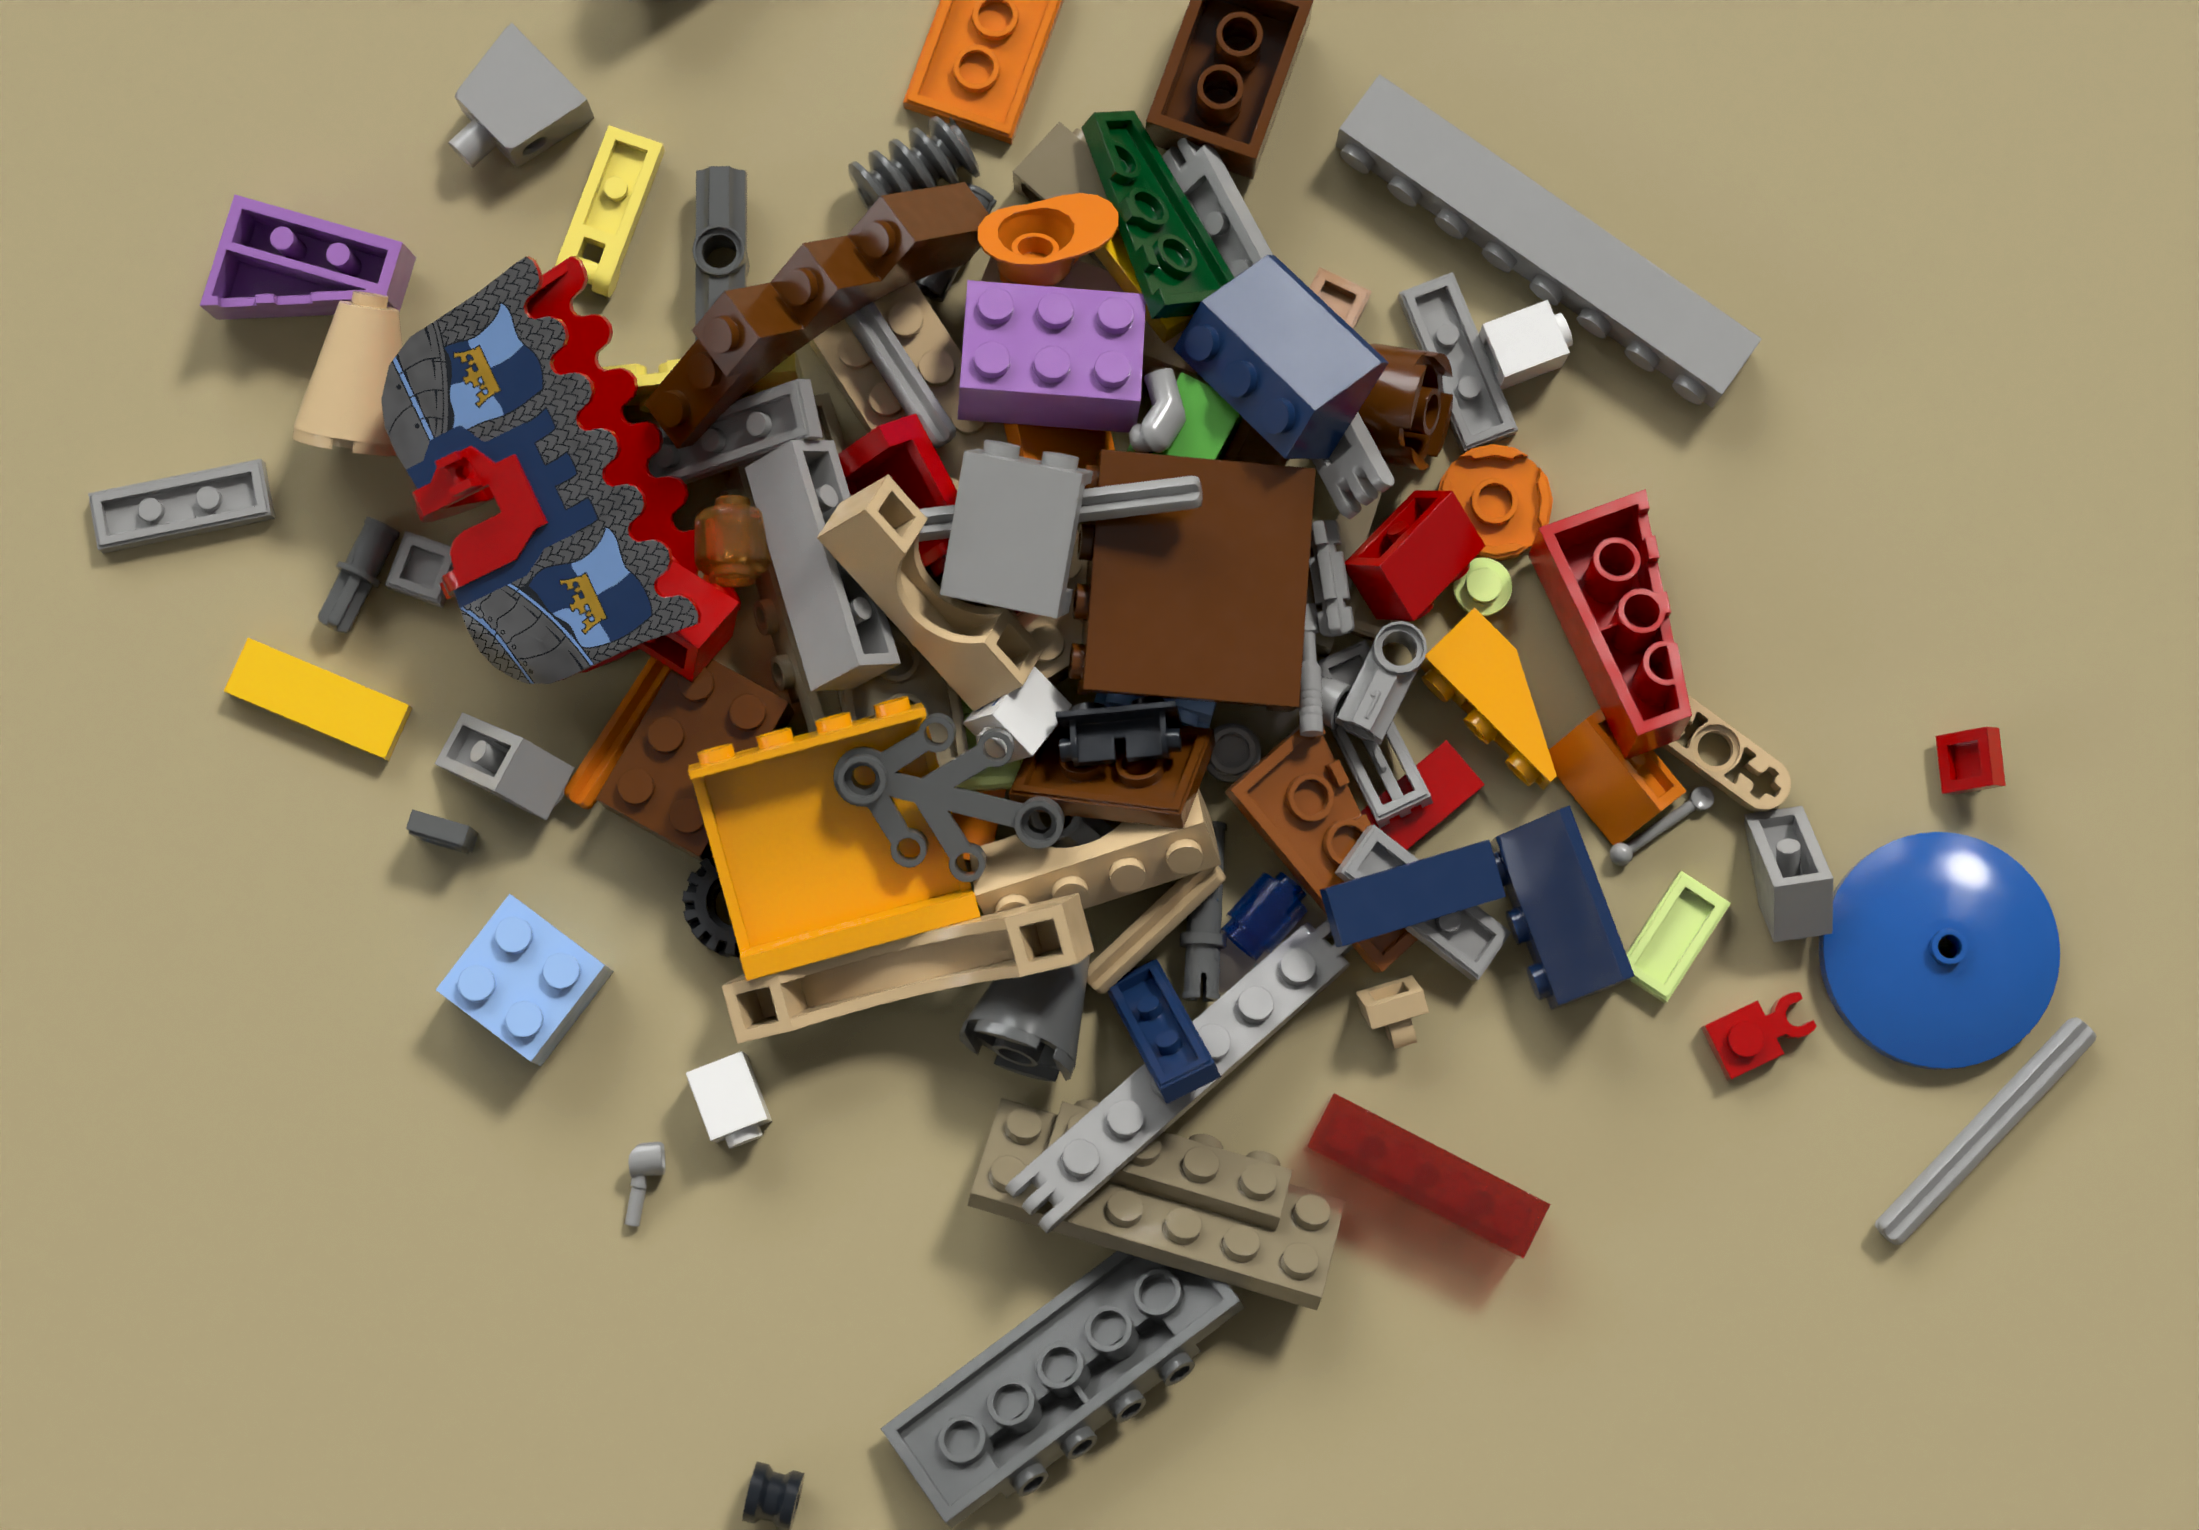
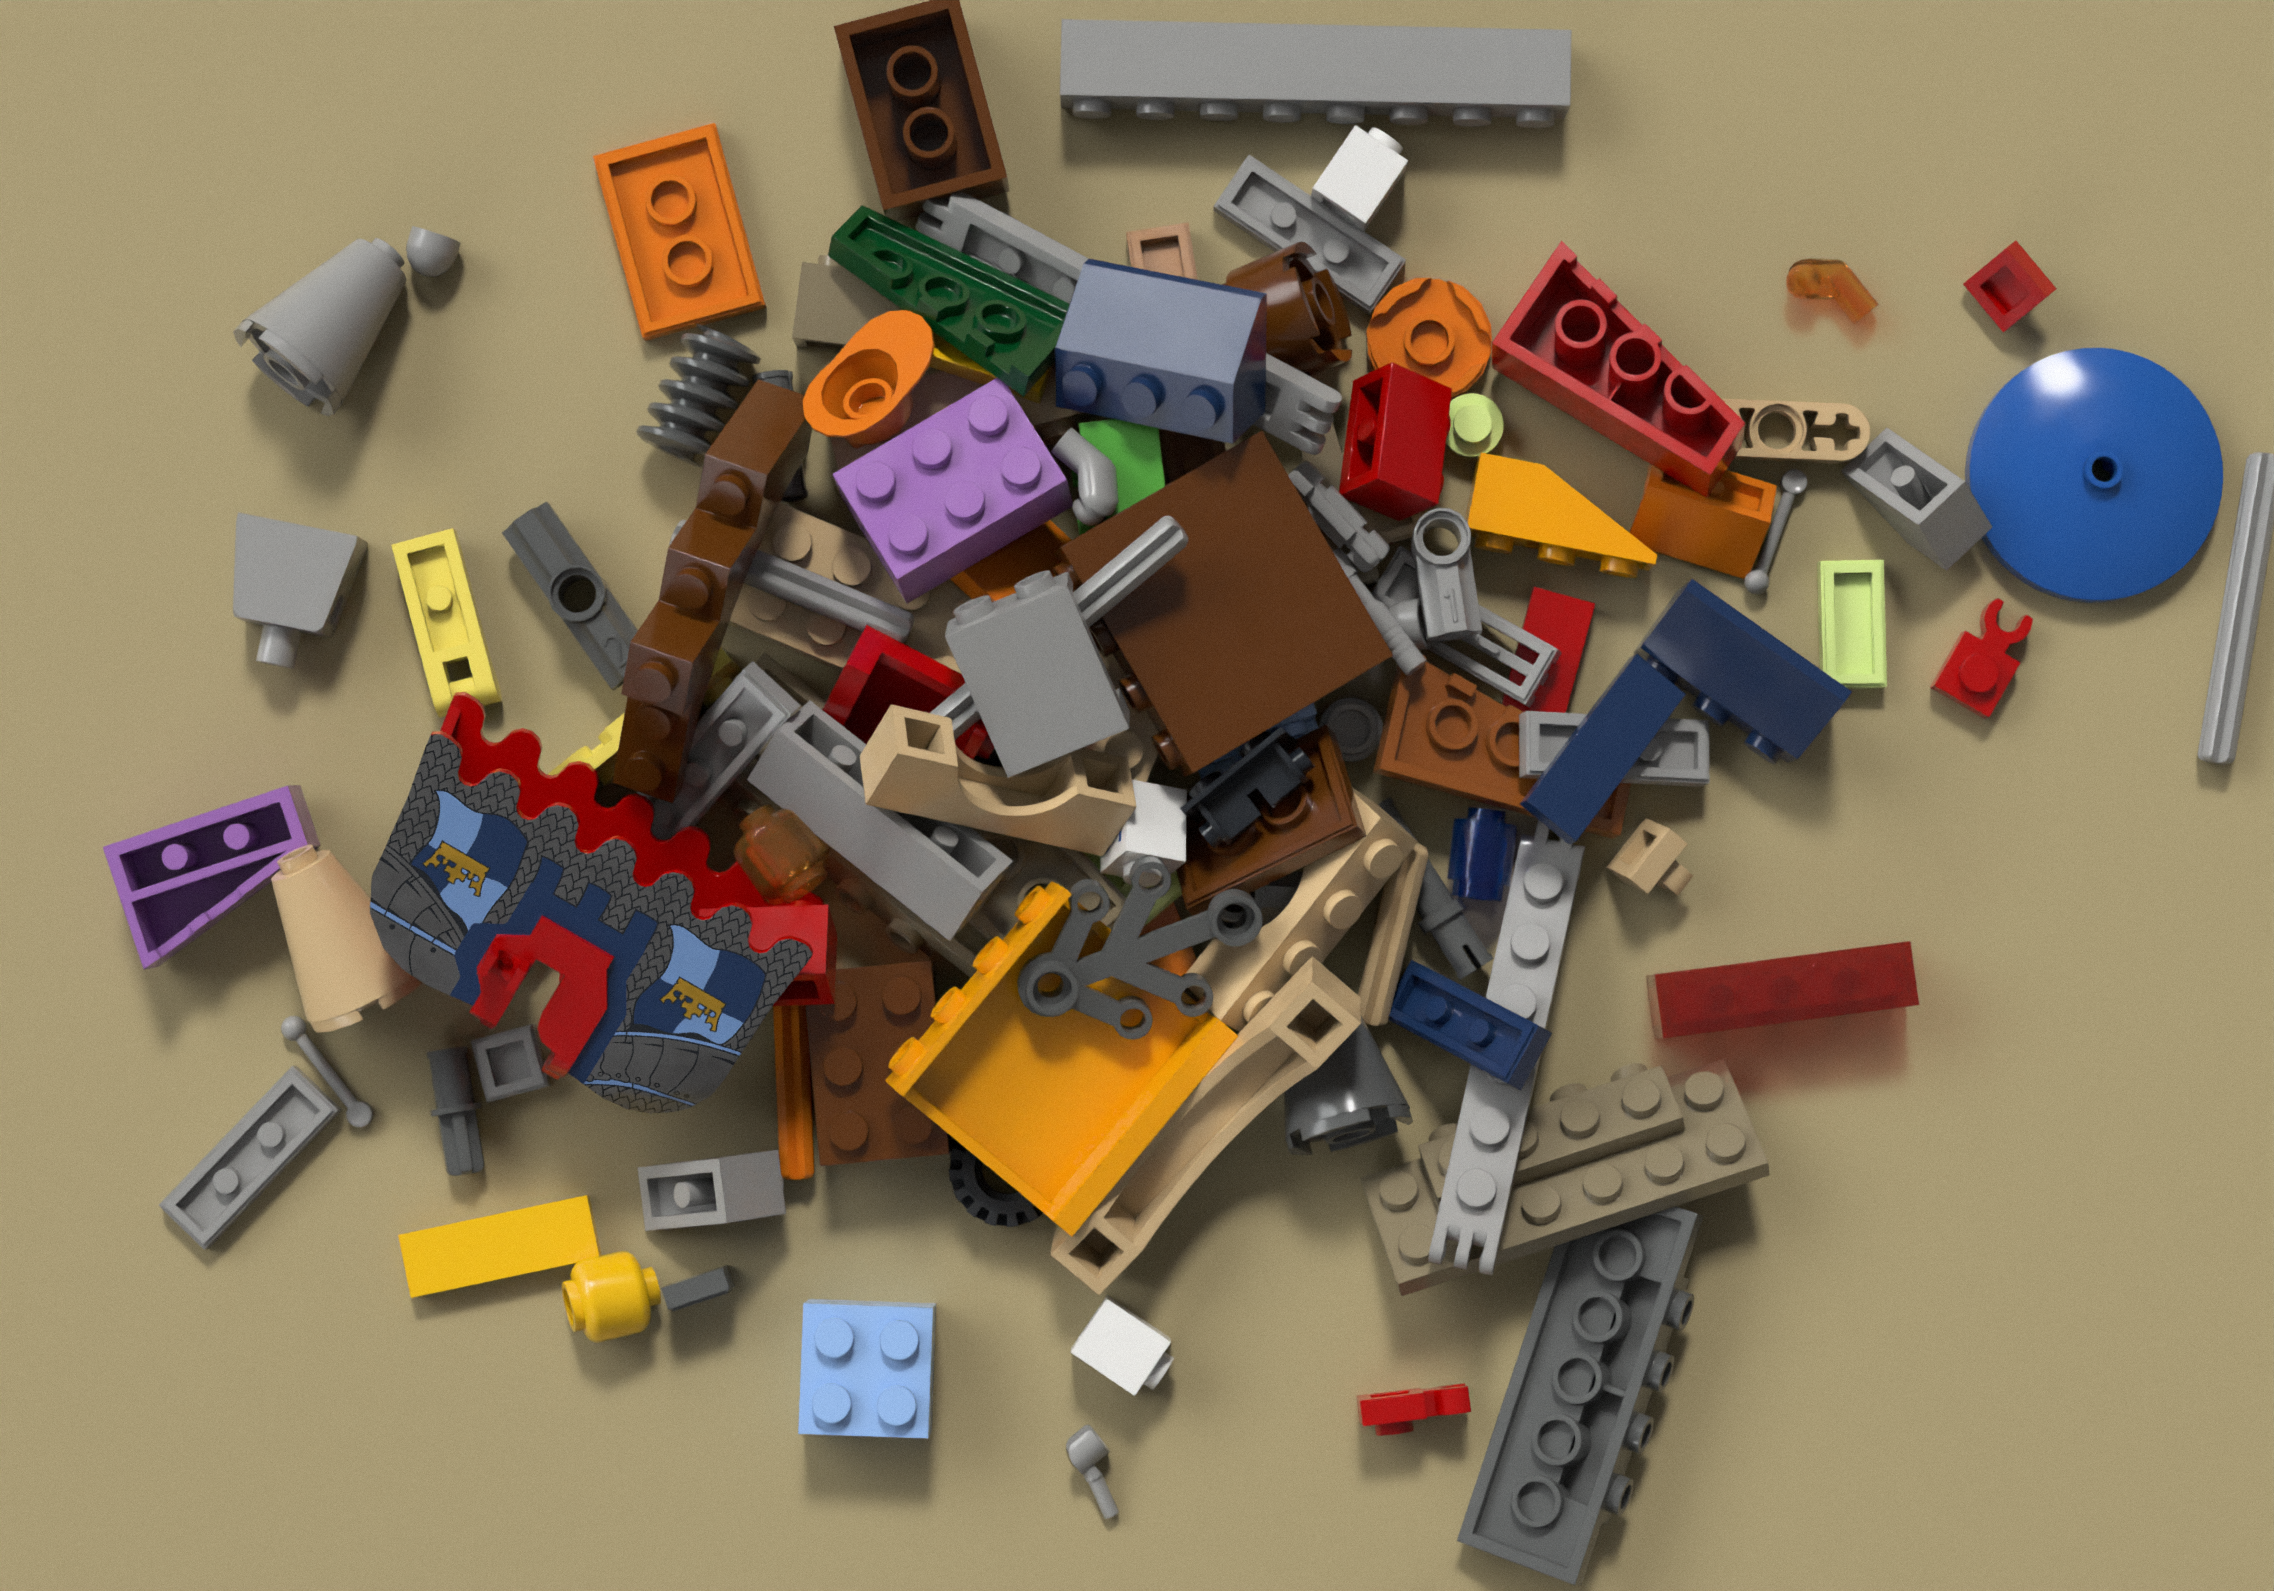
camera: 35 degrees left, 5 degrees up
none -> light grey hinge [281,1016,374,1127]
none -> yellow head [562,1251,661,1343]
none -> red plate [1356,1383,1471,1436]
none -> clear orange arm [1786,258,1879,324]

